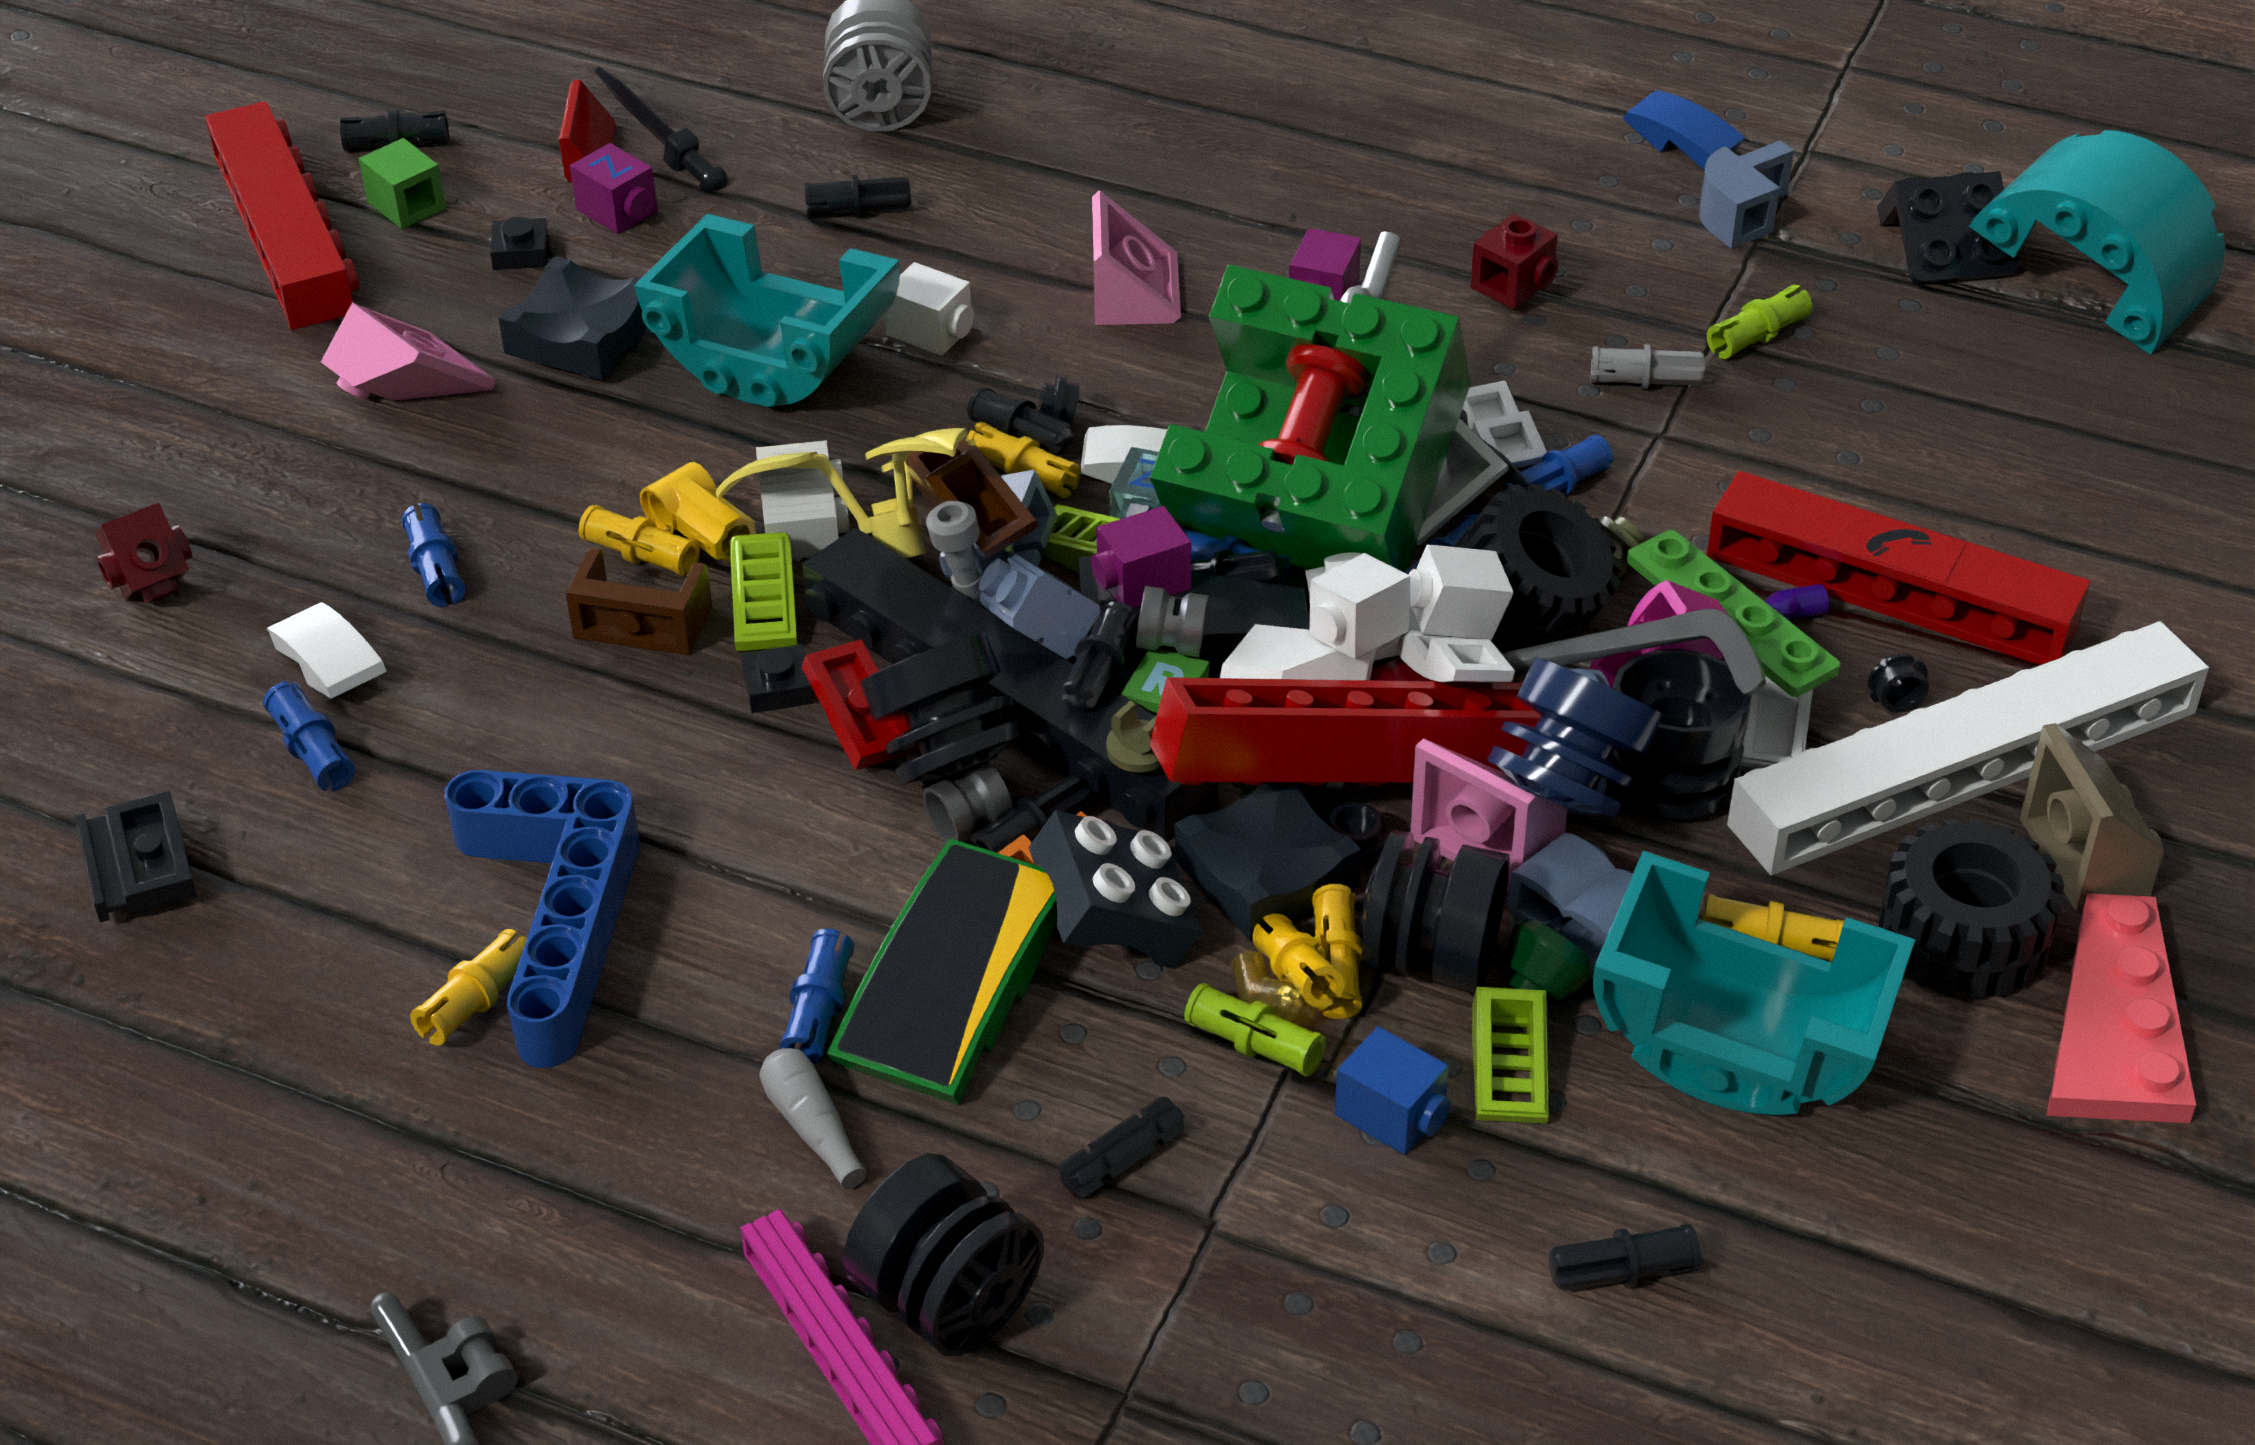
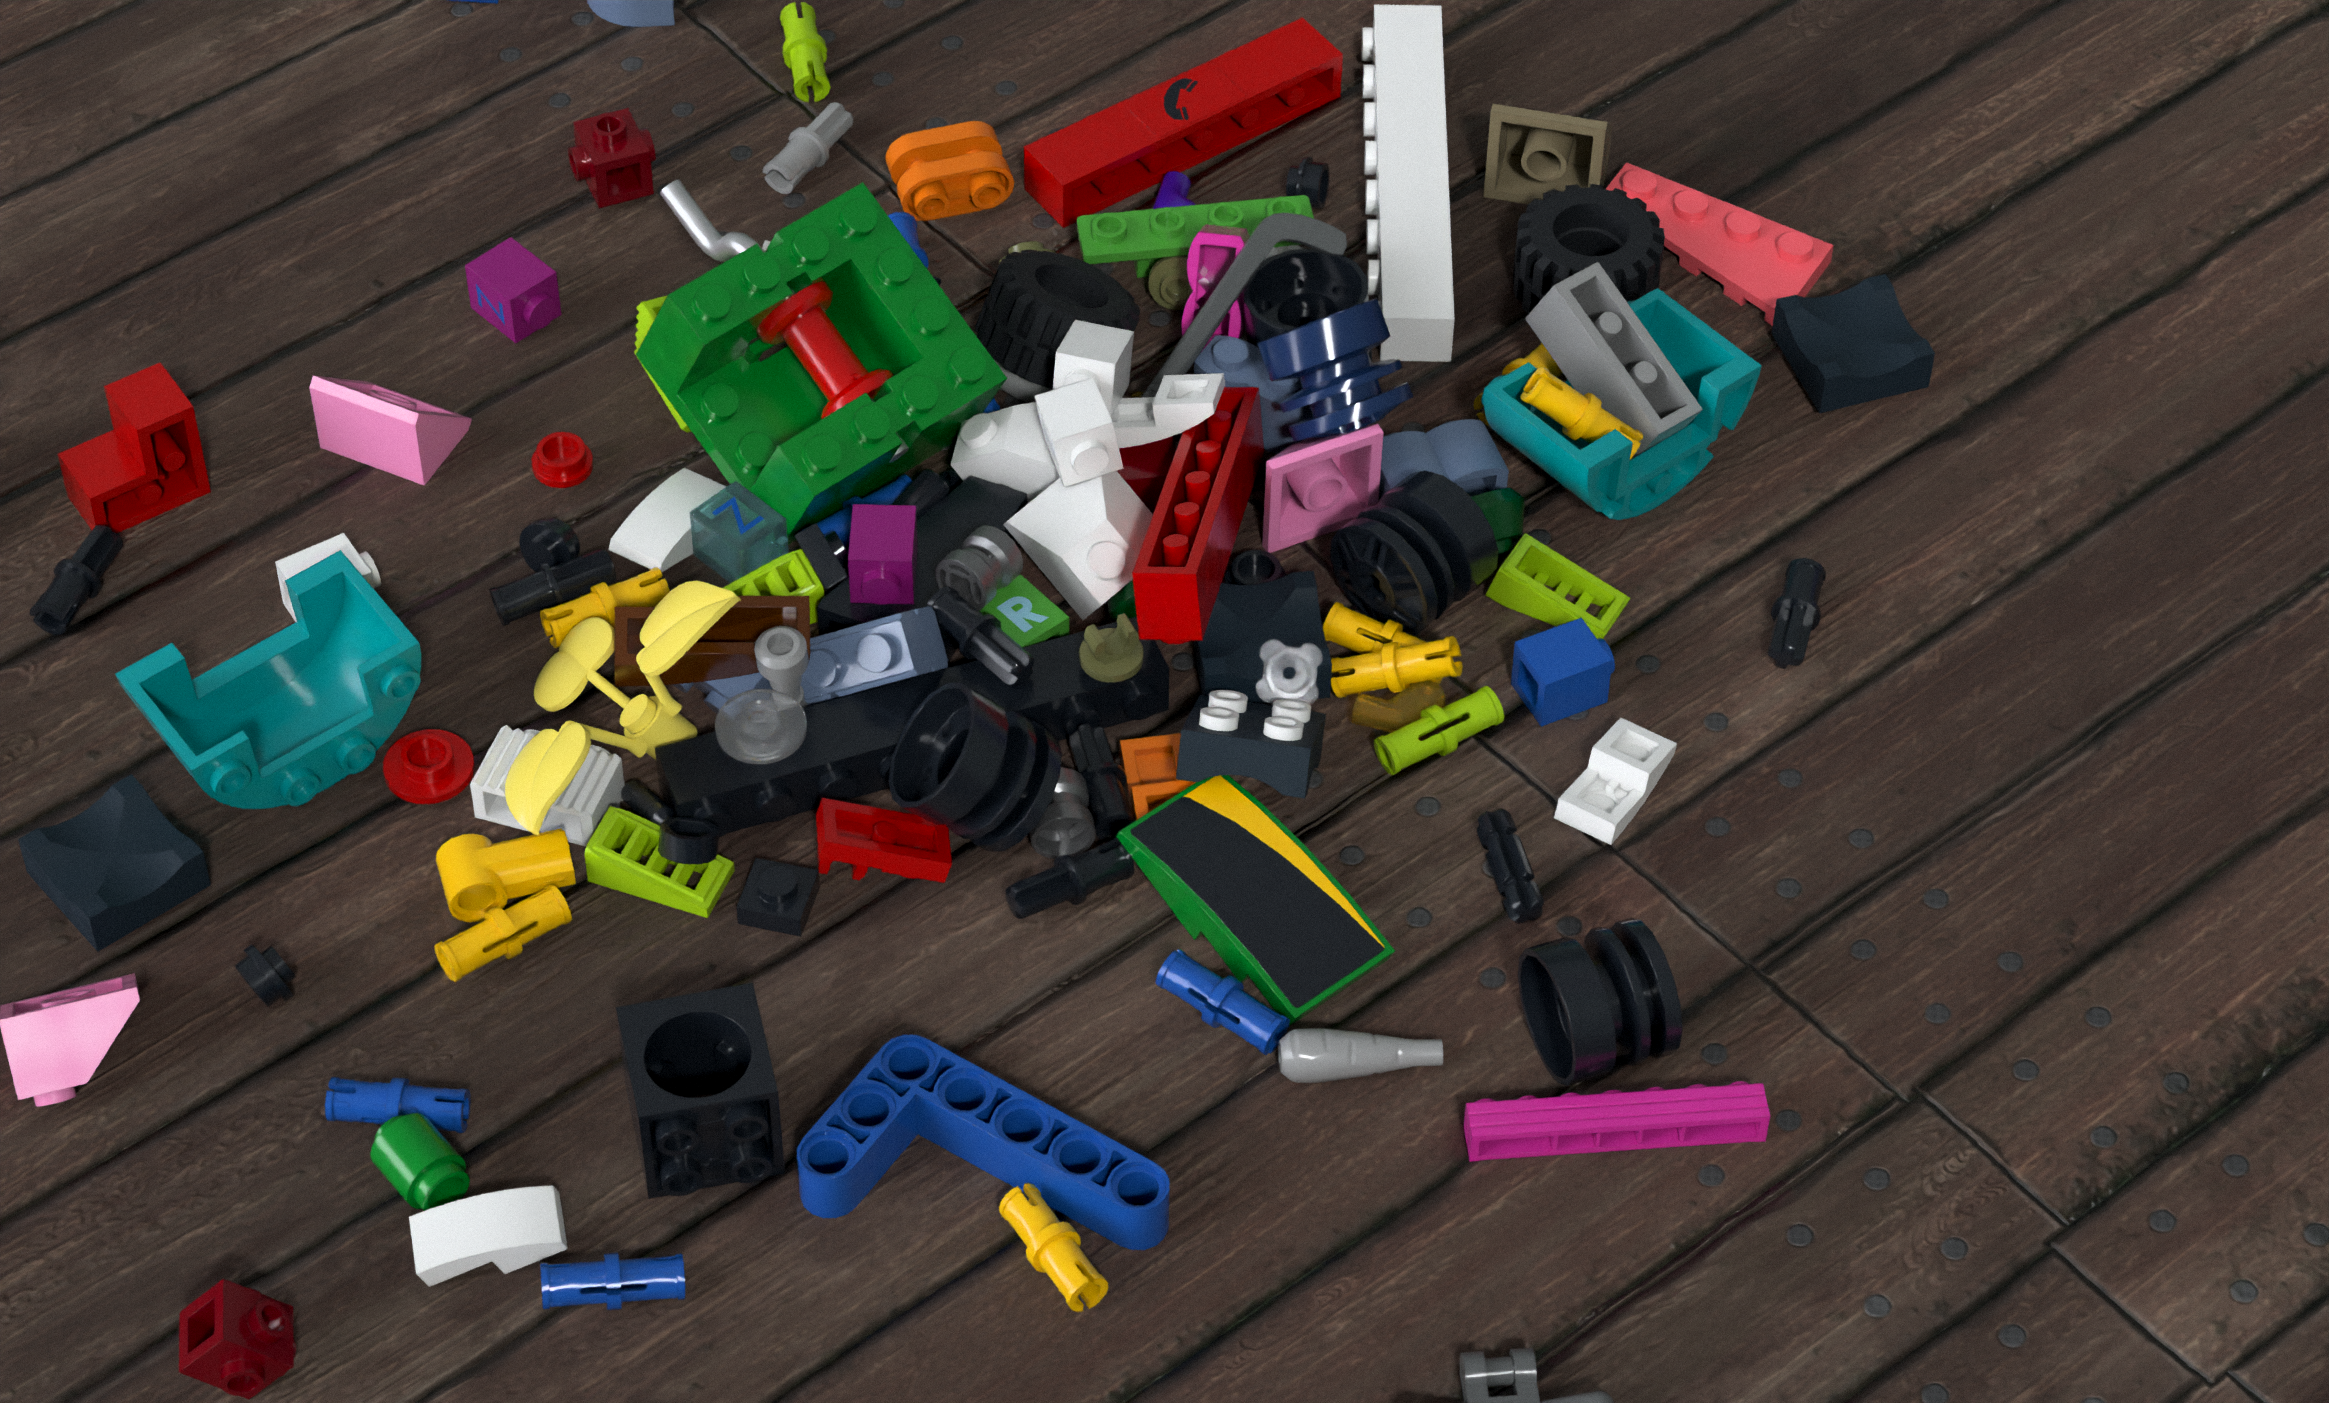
camera: 65 degrees left, 5 degrees up
reddish brown panel [565,547,712,656] -> none
none -> red brick [57,362,211,533]
none -> black plate [234,944,296,1008]
none -> green brick [370,1113,470,1211]
none -> red piece [383,729,475,804]
none -> red plate [532,432,593,488]
none -> black brick [616,982,785,1199]
none -> black piece [621,780,720,864]
none -> clear piece [715,689,807,764]
none -> orange brick [885,121,1014,221]
none -> black axle [1005,838,1135,919]
none -> clear plate [1255,639,1323,705]
none -> yellow pin [1520,367,1643,460]
none -> light grey brick [1525,262,1703,459]
none -> white slope [1554,718,1677,845]
none -> black brick [1772,274,1935,413]

